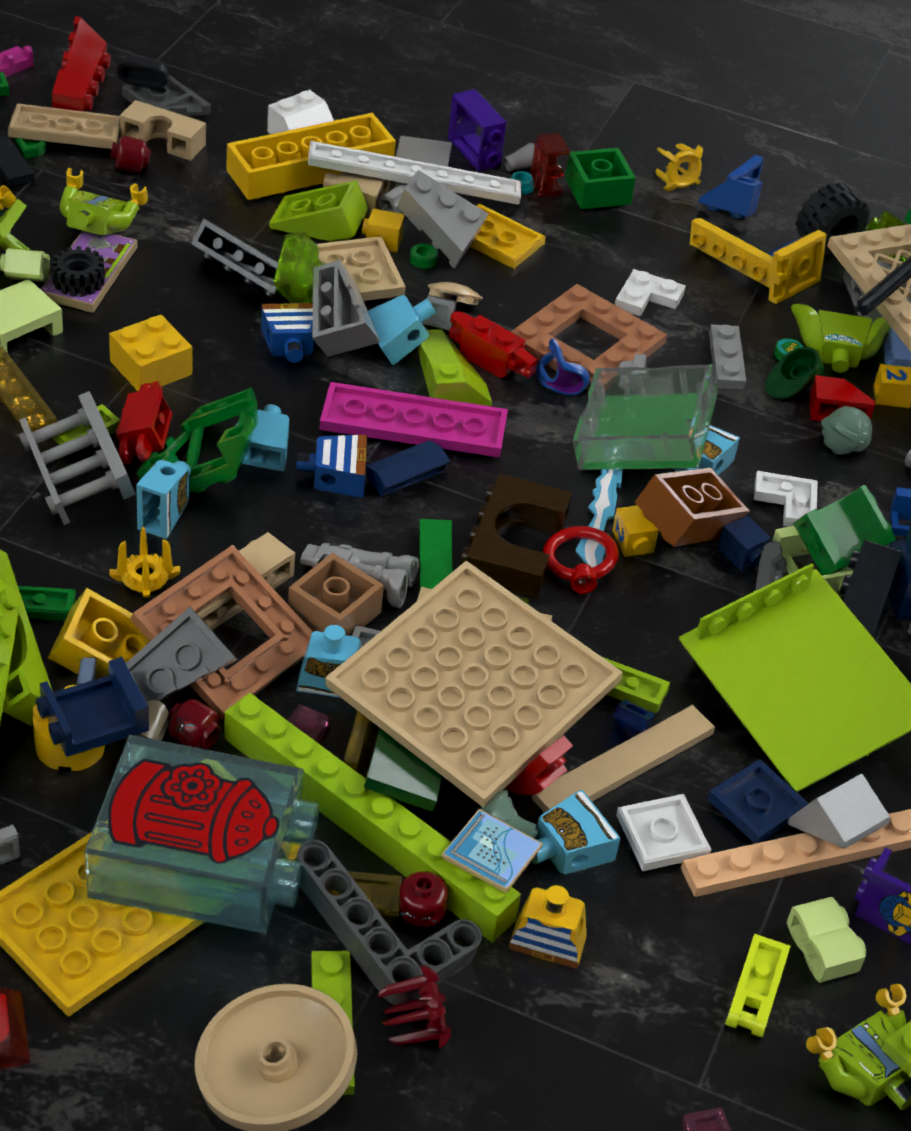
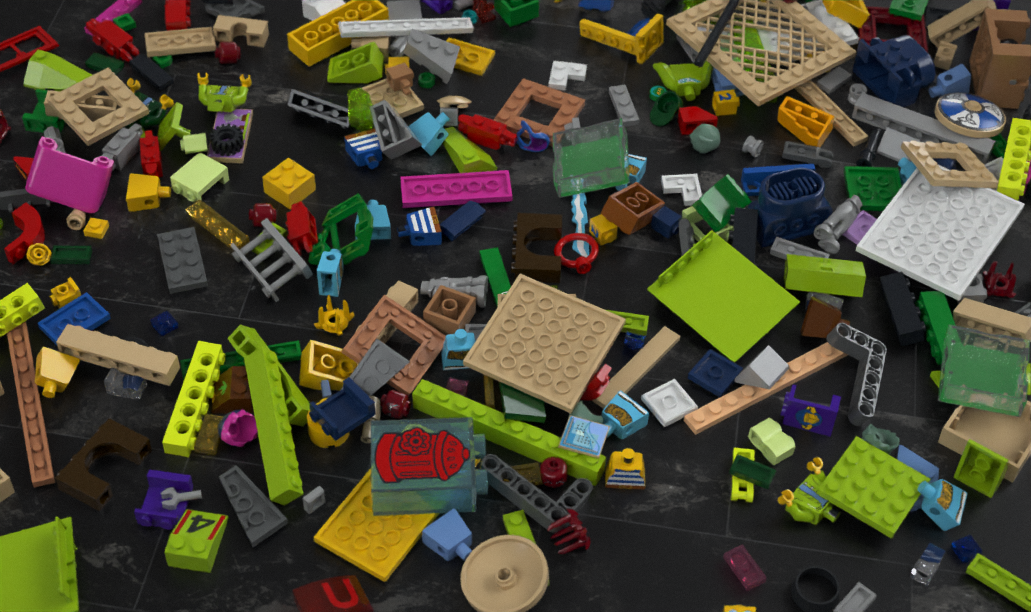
camera: 10 degrees left, 5 degrees up
none -> dark red head [249,203,276,227]
none -> medium nougat brick [386,63,414,96]
none -> medium blue torso [422,508,472,561]
none -> dark green tile [729,454,776,489]

